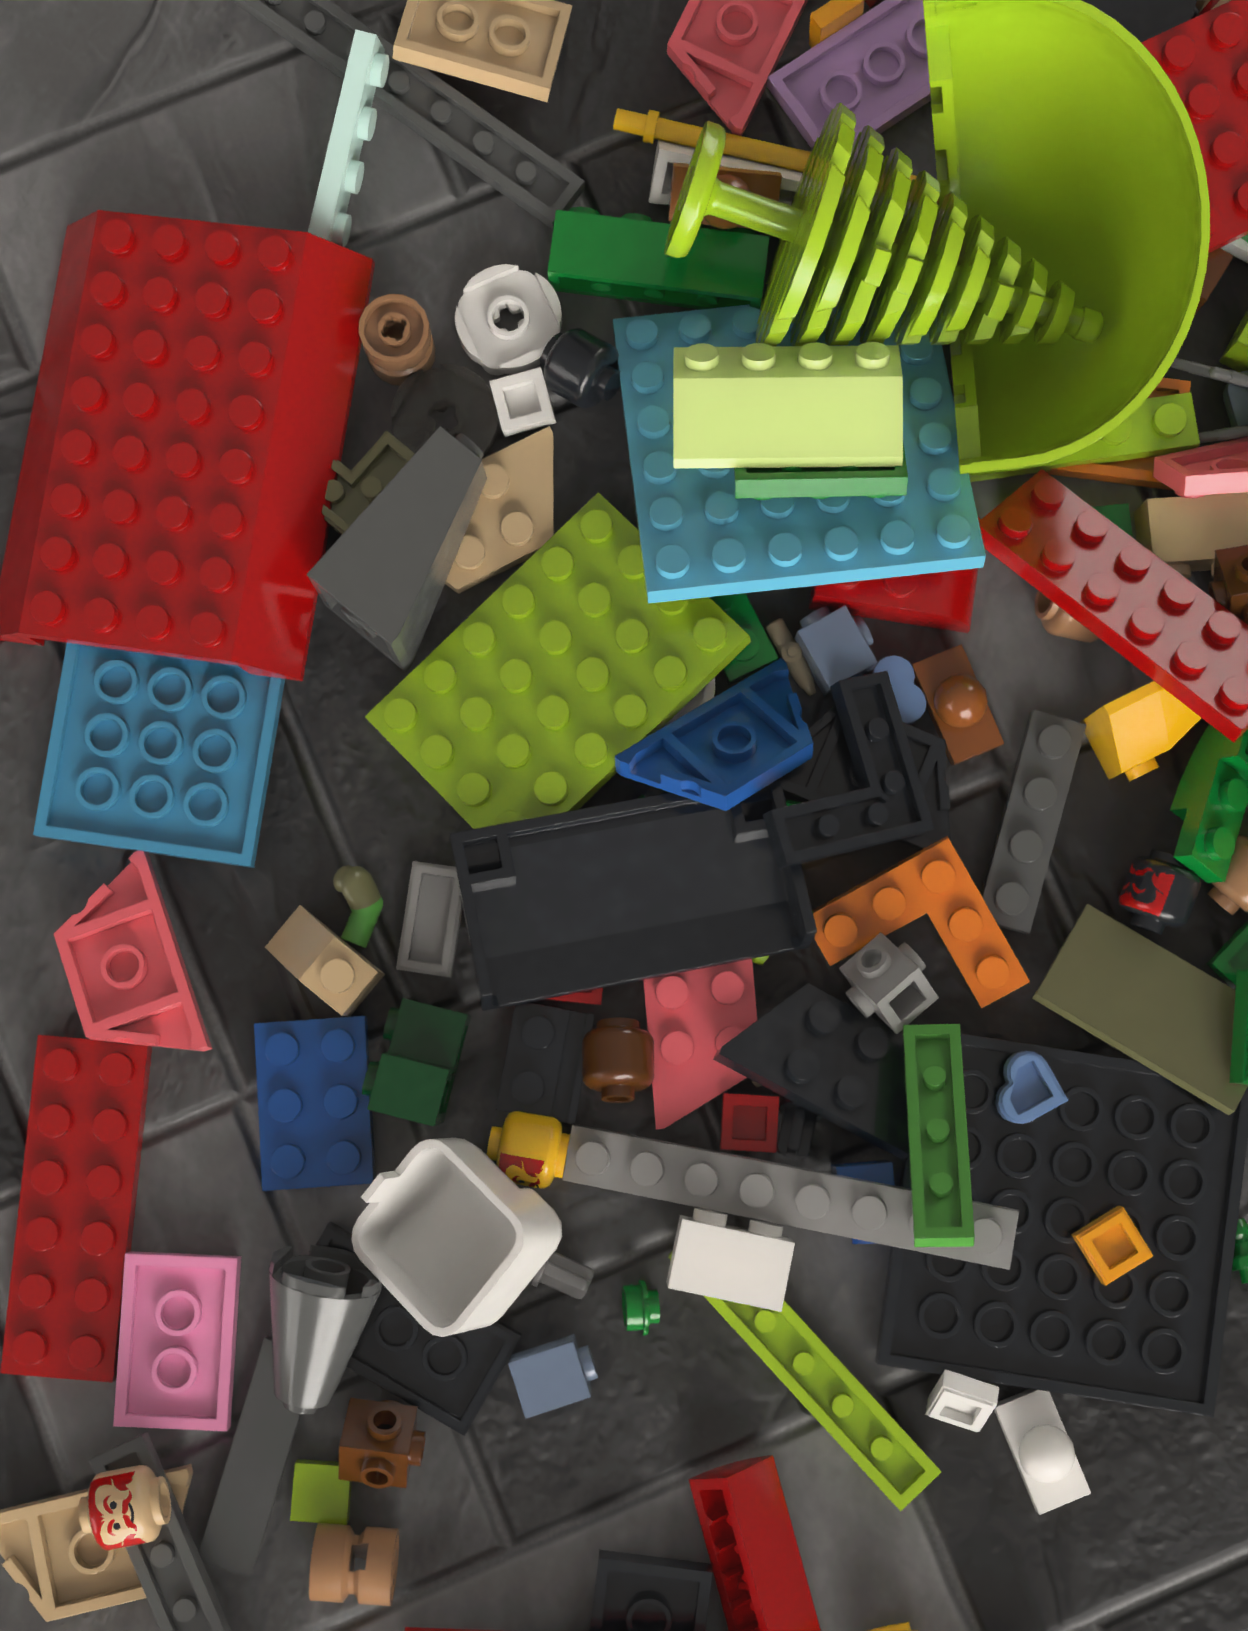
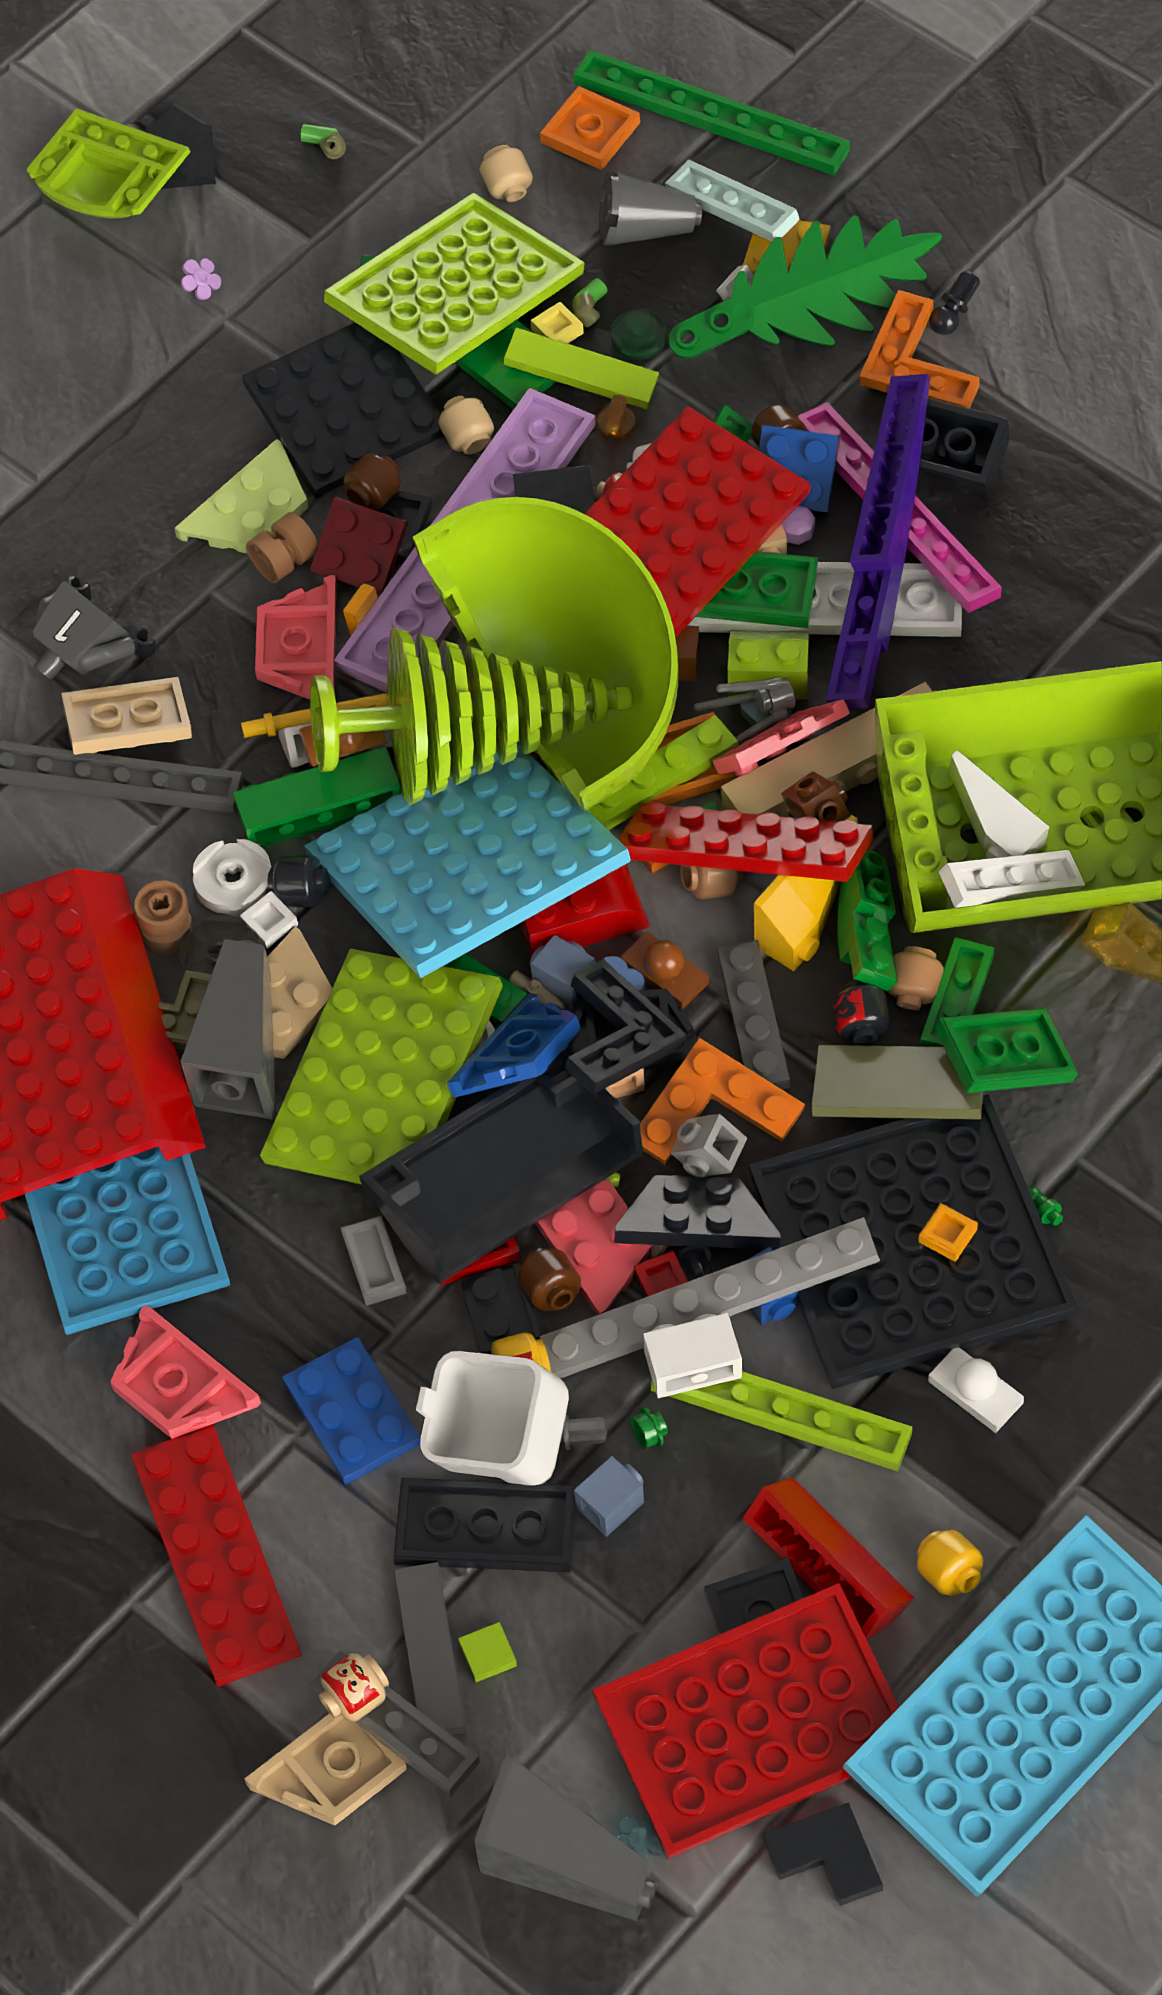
camera: 20 degrees left, 25 degrees down
bright pink plate [113,1251,241,1431] -> none
tan slope [265,905,385,1017] -> none
dark grey cone [269,1245,383,1414] -> none
light aqua plate [308,29,389,247] -> none
medium nougat wheel [309,1523,400,1606] -> none
arm [333,865,383,948] -> none
reddish brown brick [338,1398,426,1488] -> none
dark green brick [362,998,471,1127] -> none
yellowish green slope [673,342,903,468] -> none
plate [734,444,908,500] -> none
bright green plate [903,1024,975,1247] -> none
white tile [925,1369,999,1432] -> none
medium blue tile [995,1051,1068,1124] -> none

